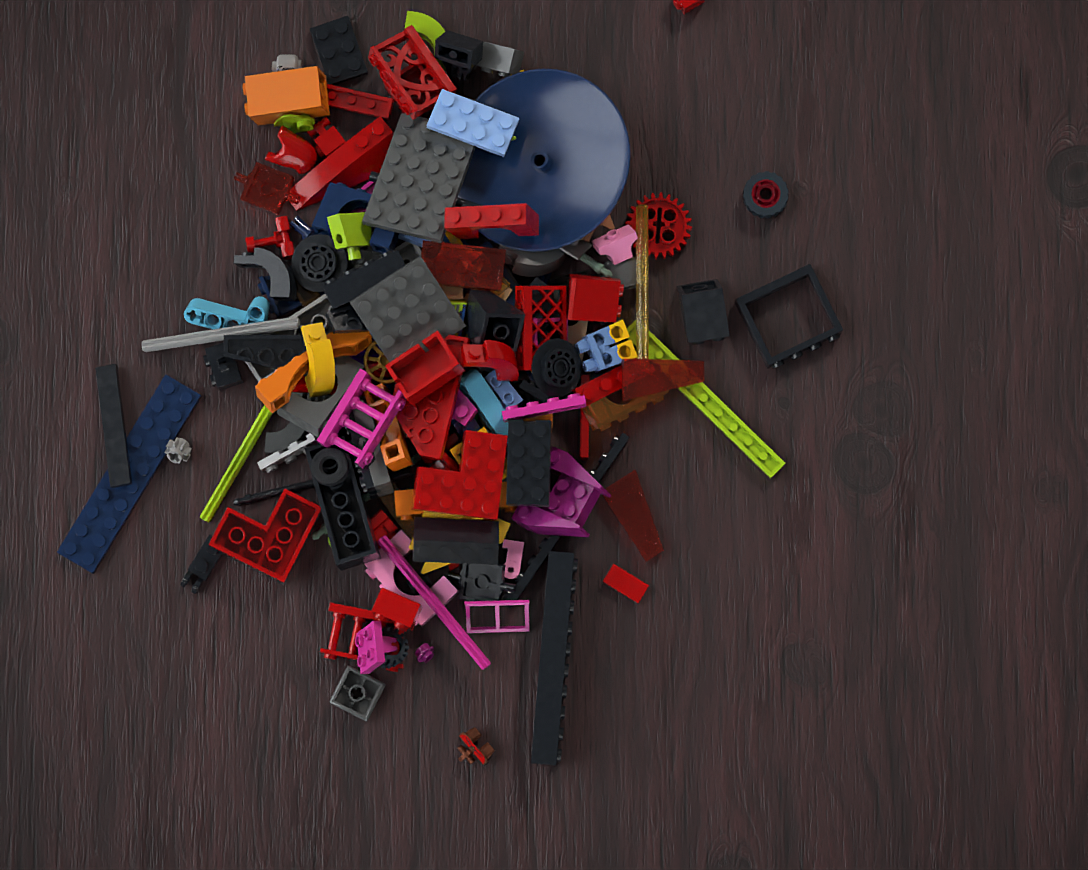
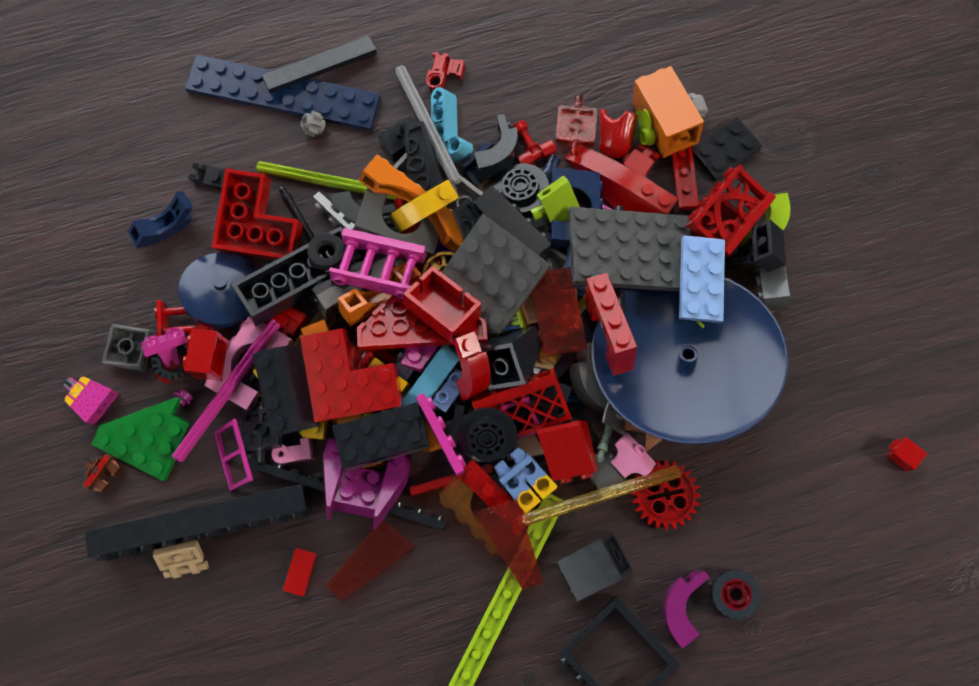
camera: 75 degrees right, 5 degrees down
none -> dark pink torso [63,376,119,425]
none -> green wing [91,397,192,481]
none -> dark blue arch [128,191,193,248]
none -> tan plate [153,540,209,579]
none -> dark blue dish [178,252,257,328]
none -> piece [426,52,466,92]
none -> magenta arch [663,570,710,649]

